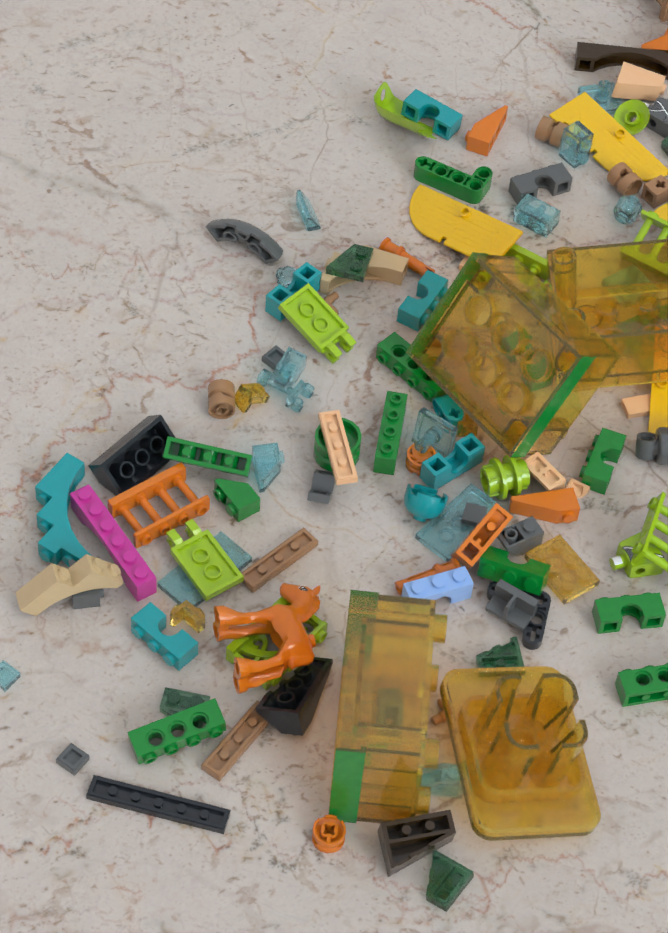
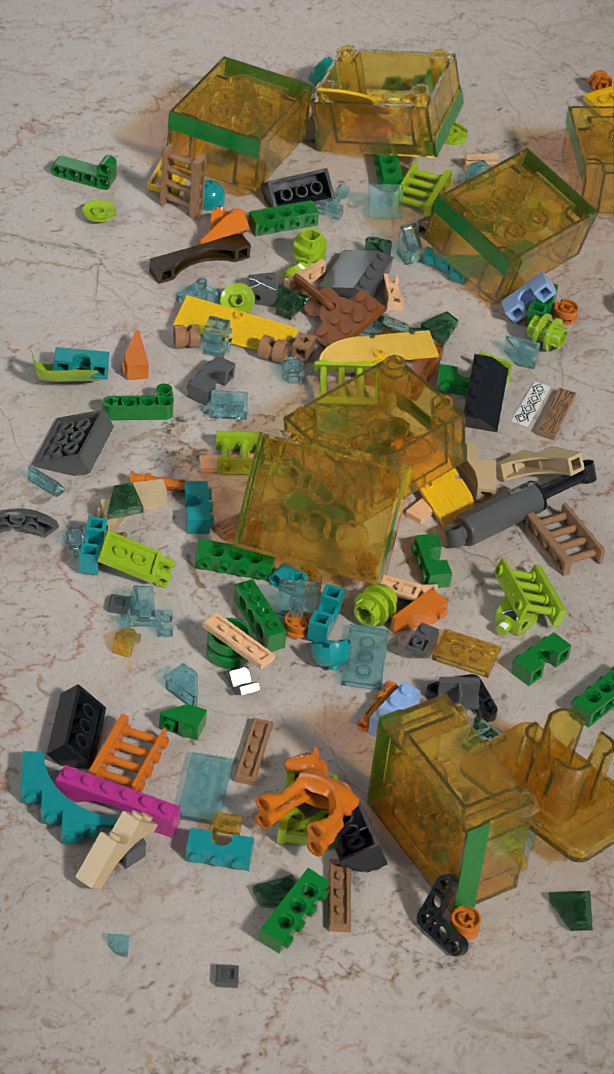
camera: 35 degrees left, 10 degrees down
black tile [86,775,231,834] -> none
green brick [163,436,253,478] -> none
lime tile [166,519,244,601] -> none
medium nougat wheel [208,379,235,419] -> none
dark brown wedge [377,810,456,877] -> none
yellow door [409,184,523,268] -> none
orange slope [451,503,513,570] -> none
dark grey tile [461,502,488,527] -> none
green arch [477,546,551,596] -> none
light nougat slope [611,62,667,101] -> none
none -> dark grey slope [33,409,114,476]
none -> black beam [417,874,469,957]

